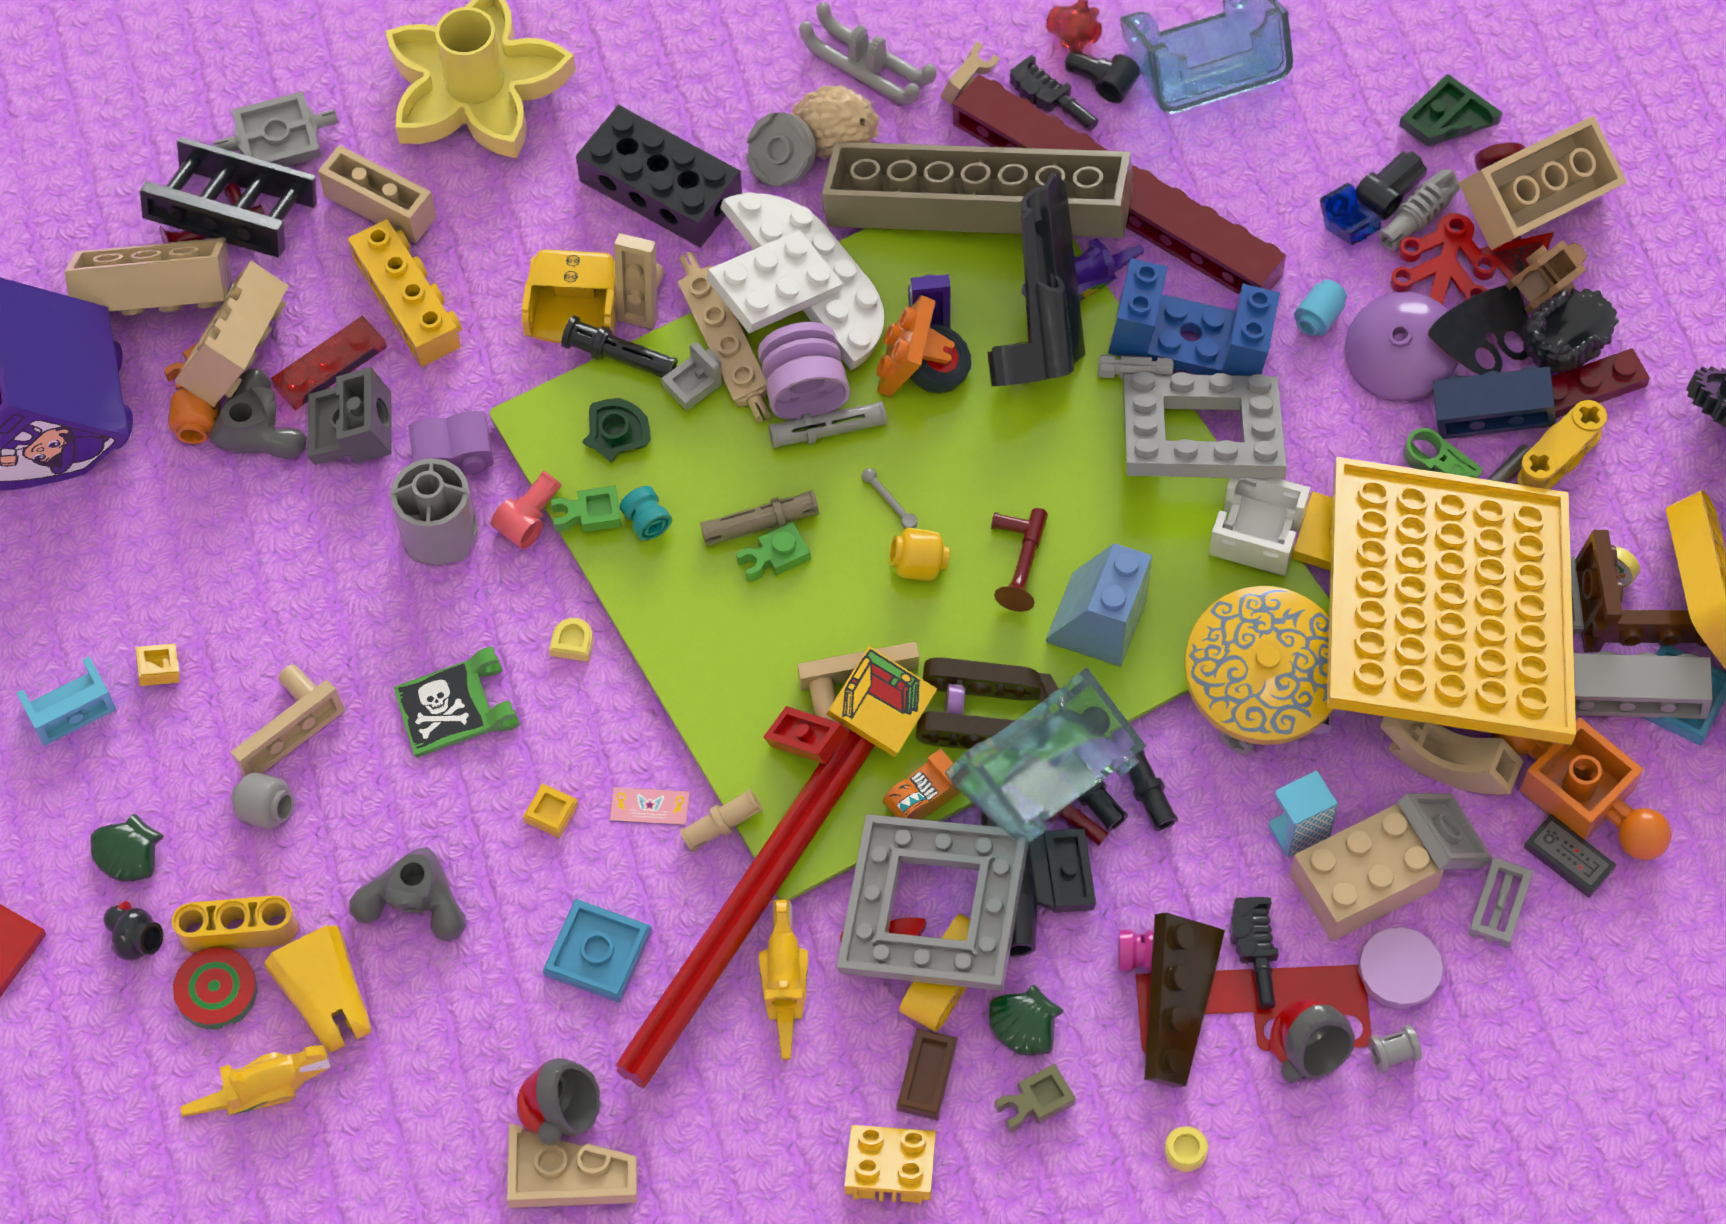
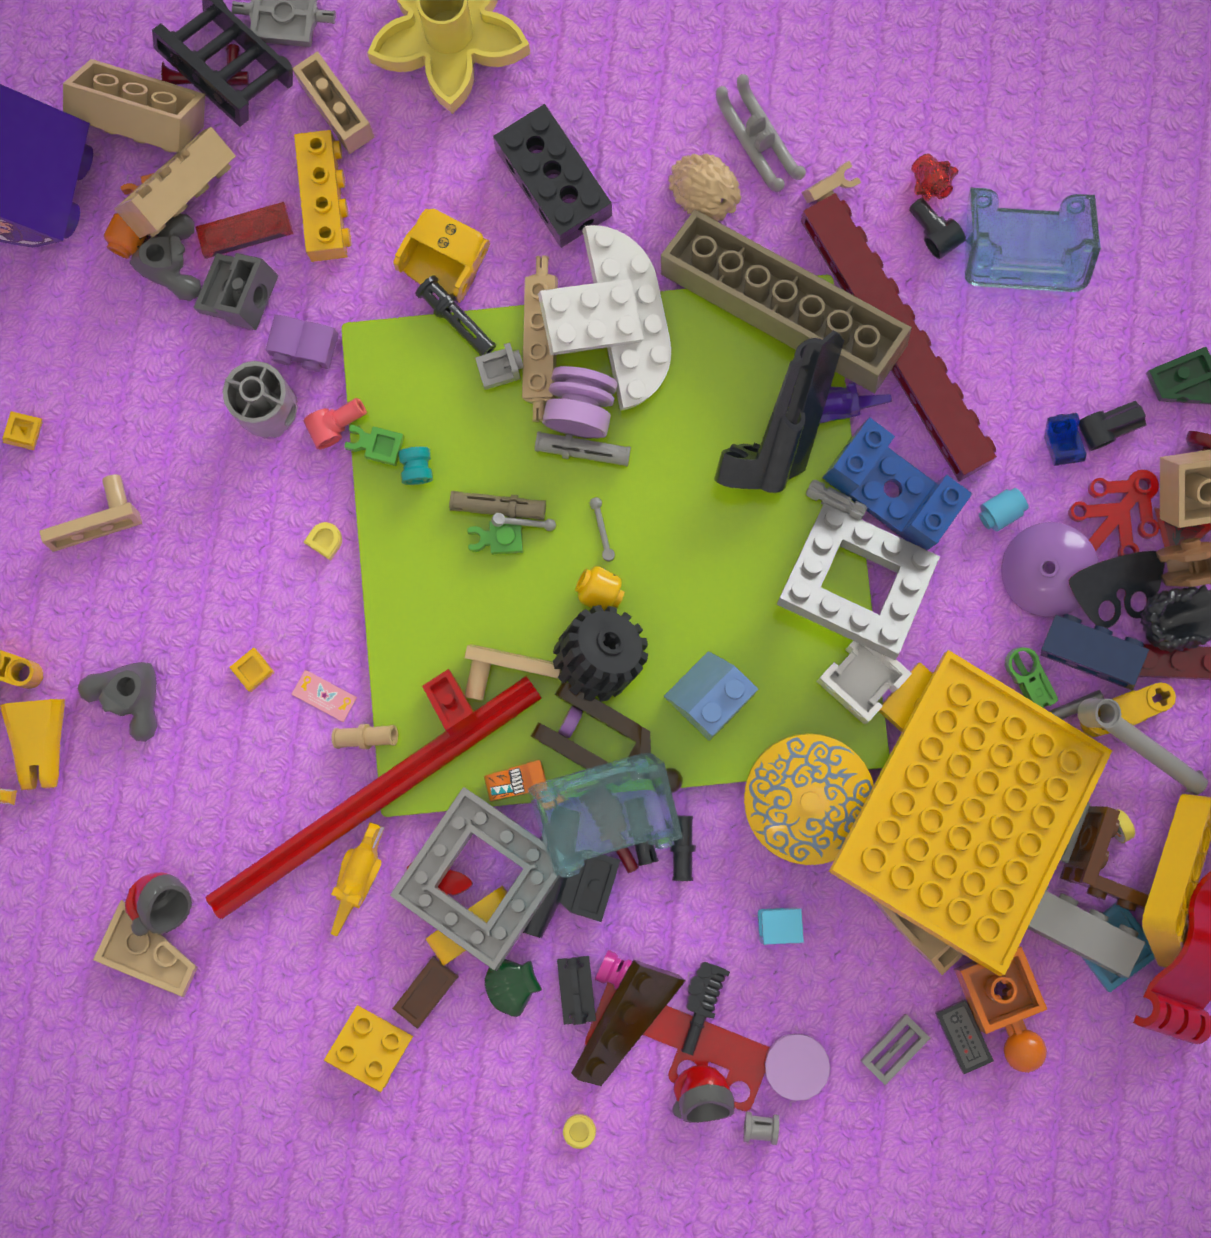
camera: 30 degrees right, 20 degrees up
light grey head [231,772,294,829] -> none
flag [394,646,520,758] -> none
dark azure tile [542,899,652,1003] -> none
dark green animal [582,398,651,462] -> none
tan piece [614,233,665,329] -> none
light grey tile [746,112,816,187] -> none
tile [826,646,937,757] -> none
orange plate [876,295,971,397] -> none
dark purple plate [908,274,951,329] -> none
dark red piece [991,508,1048,612] -> none
olive plate [994,1064,1076,1133] -> none
black piece [1010,55,1099,131] -> none
tan brick [1290,803,1444,941] -> none
light grey hinge [1378,169,1460,251] -> none
light grey tile [1397,793,1492,870] -> none
none -> light grey hinge [491,513,556,531]
none -> black wheel [553,605,648,702]
none -> black hinge [557,956,596,1025]
none -> light grey piece [1078,698,1208,795]

